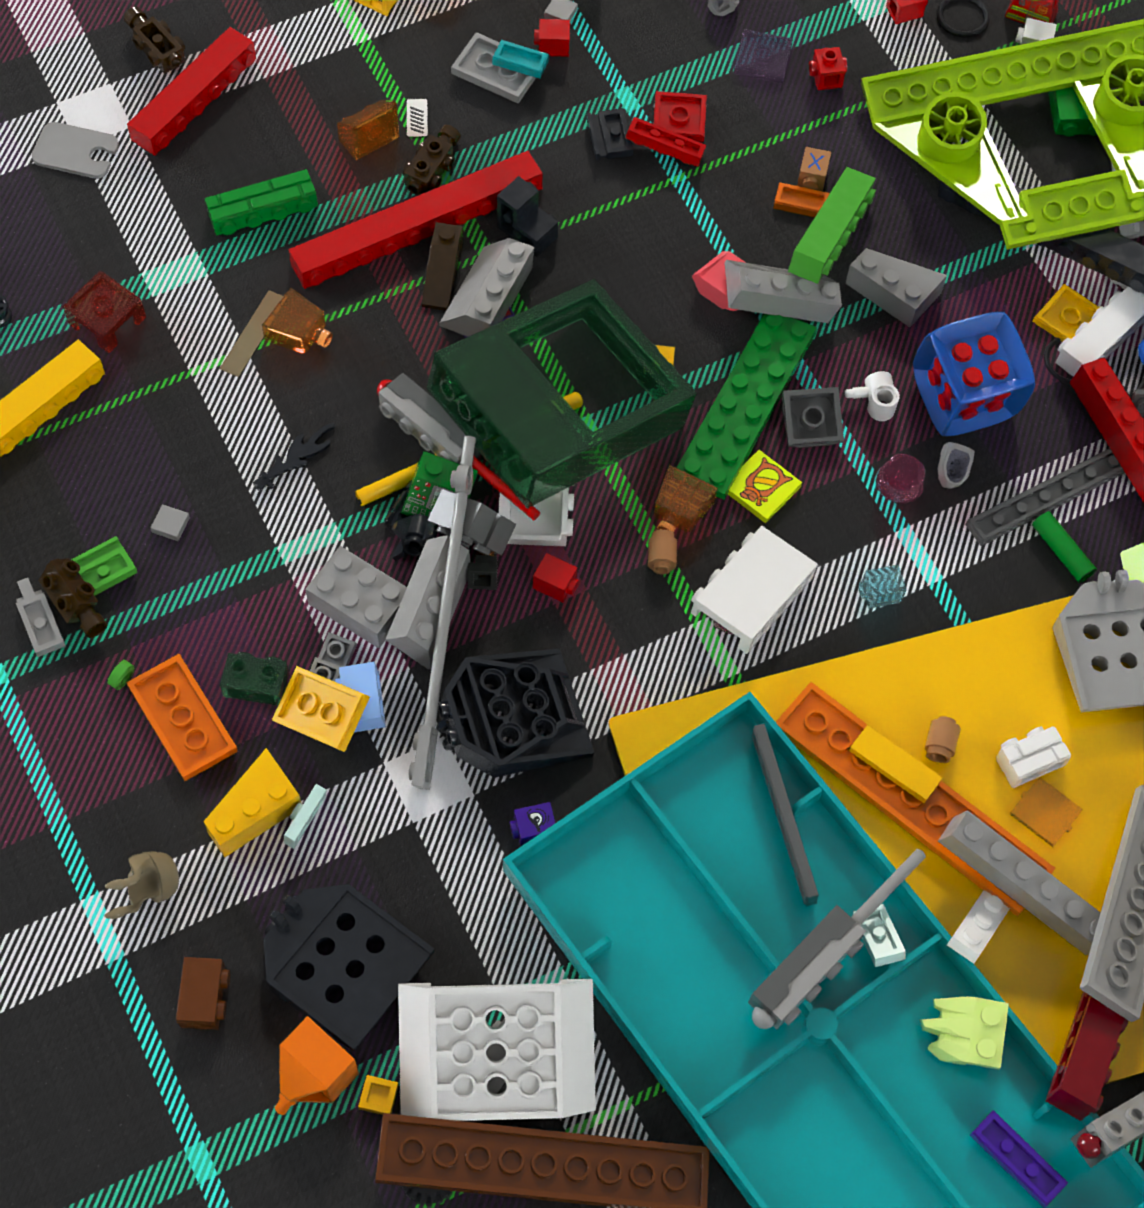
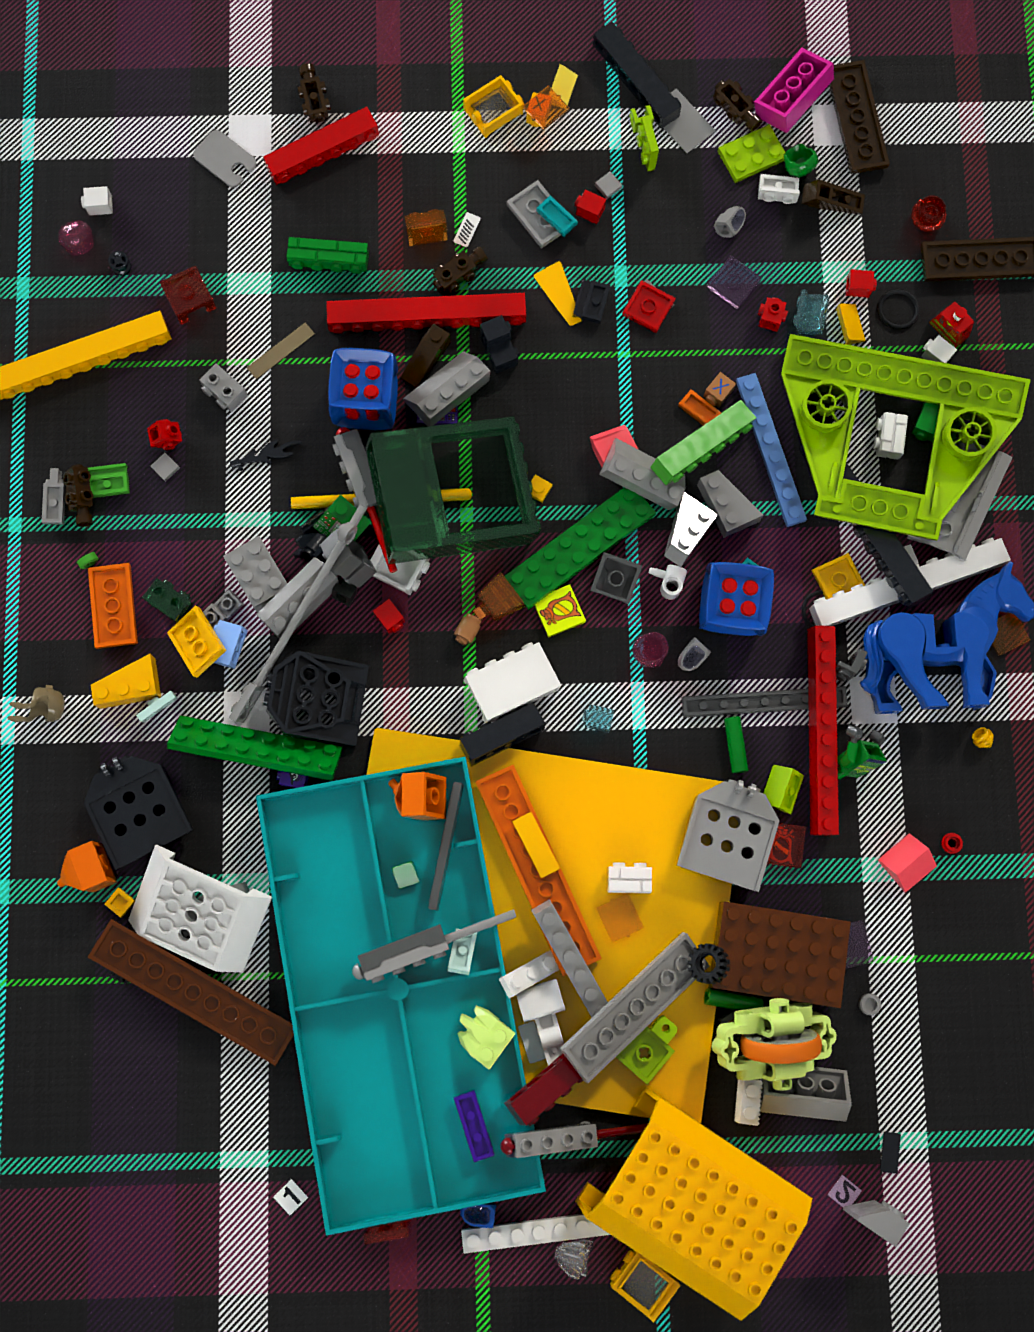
camera: 25 degrees right, 15 degrees up
reddish brown brick [176,957,230,1030] -> none
clear orange torso [262,288,333,353] -> none
red plate [625,117,706,167] -> none
medium nougat brick [925,716,961,763] -> none
none -> red brick [147,419,182,450]
none -> green plate [167,715,342,781]
none -> light grey brick [199,363,248,413]
none -> blue piece [328,348,398,430]
none -> orange piece [388,772,446,821]
none -> slope [392,861,420,889]
none -> black brick [459,702,546,766]
none -> white plate [516,979,566,1065]
none -> white sticker [518,1021,545,1064]
none -> yellow sticker [534,261,582,326]
none -> wedge [664,492,718,567]
none -> medium blue plate [736,373,807,527]
none -> clear light blue bracket [793,290,830,334]
none -> yellow slope [836,303,865,345]
none -> white brick [873,412,908,460]

